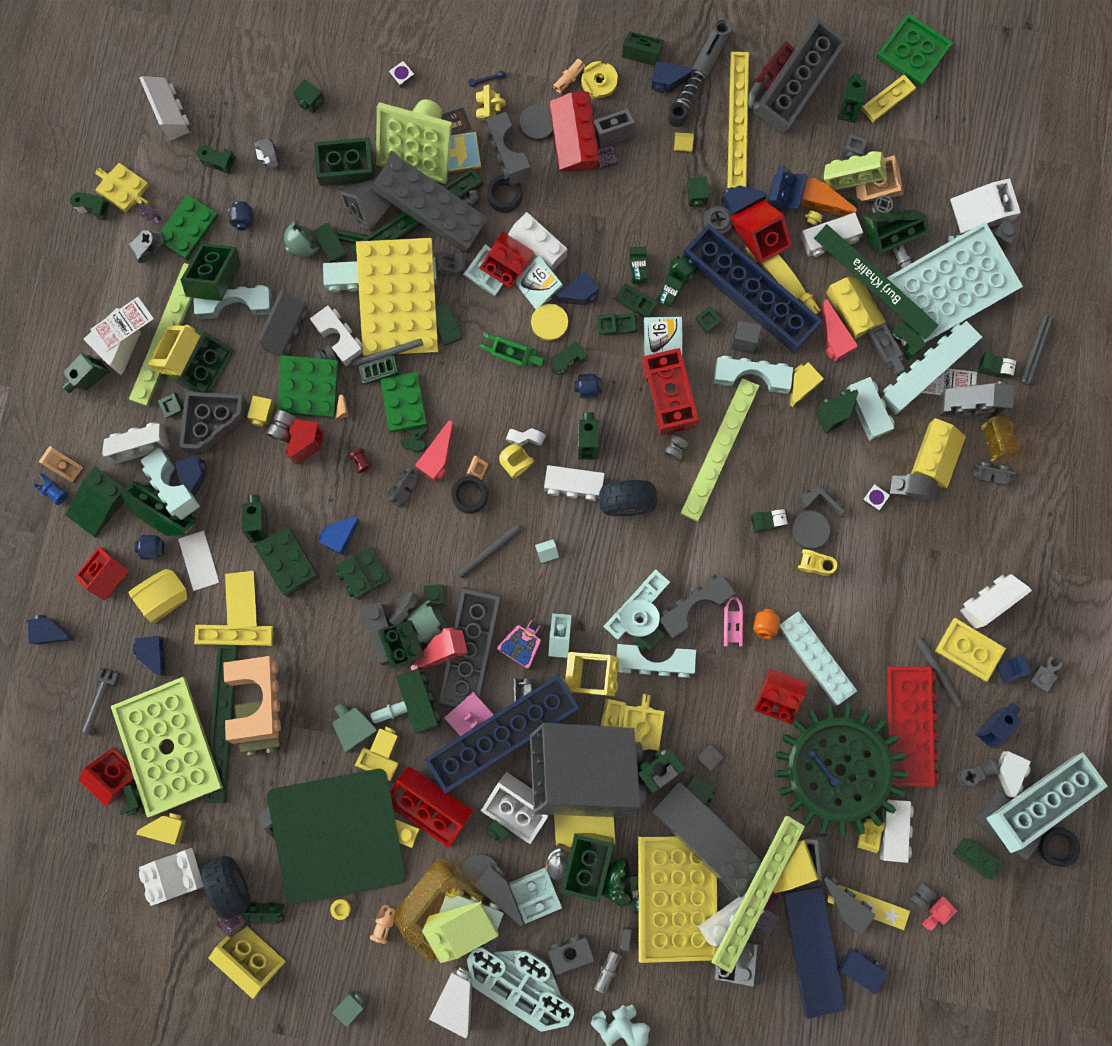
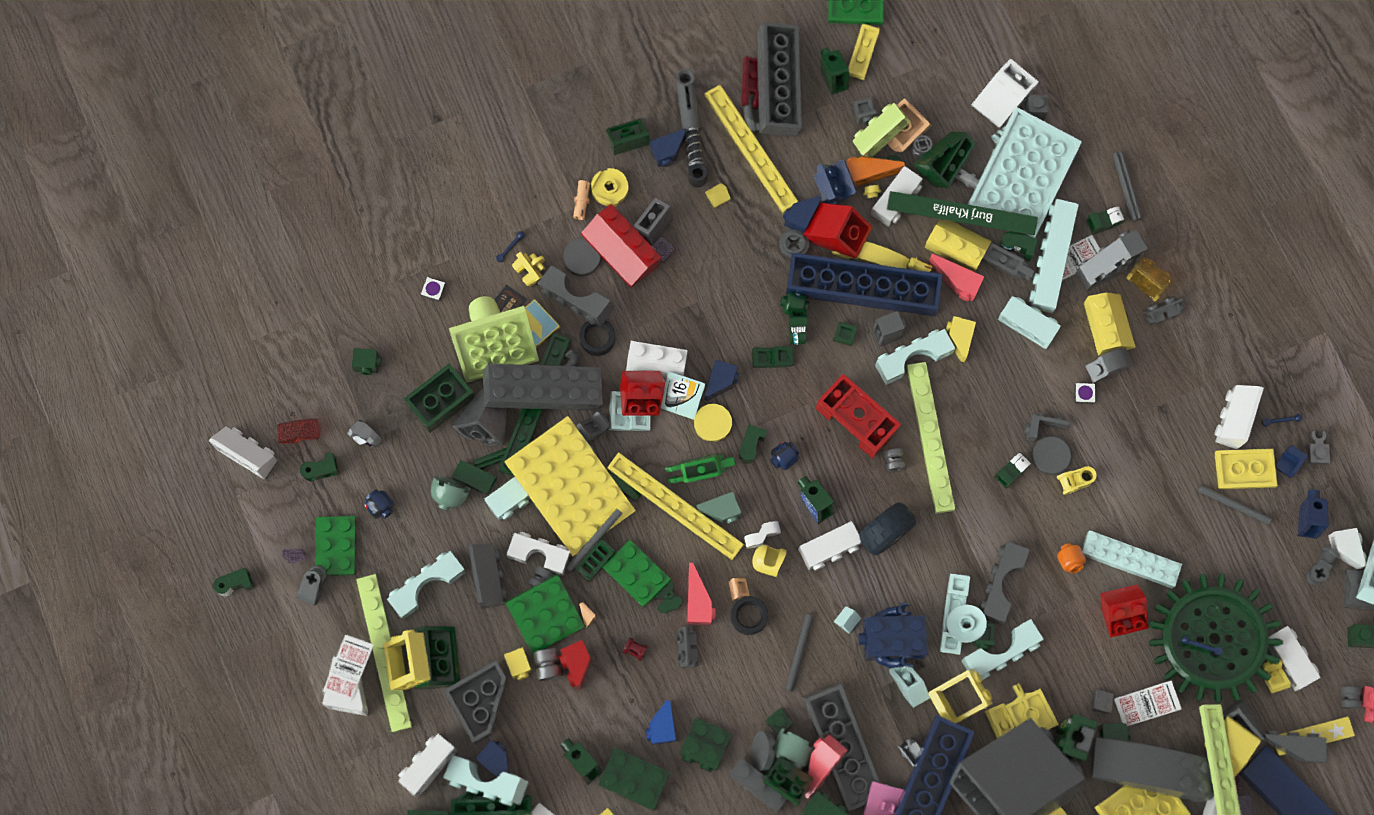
camera: 40 degrees left, 5 degrees down
dark green torso [62,352,110,393] -> none
light yellow plate [95,163,150,213] -> none
plate [158,393,184,418] -> none
dark green brick [180,243,241,301] -> none
torso [497,620,541,670] -> none
dark green slope [596,312,637,335] -> none
dark green leg [629,246,647,284] -> none
slope [644,317,682,356] -> none
dark green brick [686,177,709,208] -> none
bright pink piece [724,596,743,647] -> none
dark green slope [815,389,859,433] -> none
dark blue brick [838,948,888,995] -> none
red bracket [887,667,939,787] -> none
none -> clear red slope [276,418,320,443]
none -> light yellow tile [607,452,744,560]
none -> sand green slope [696,492,741,524]
none -> dark blue torso [858,603,928,669]
none -> white sticker [1114,681,1181,726]
none -> dark blue hinge [1262,414,1302,426]

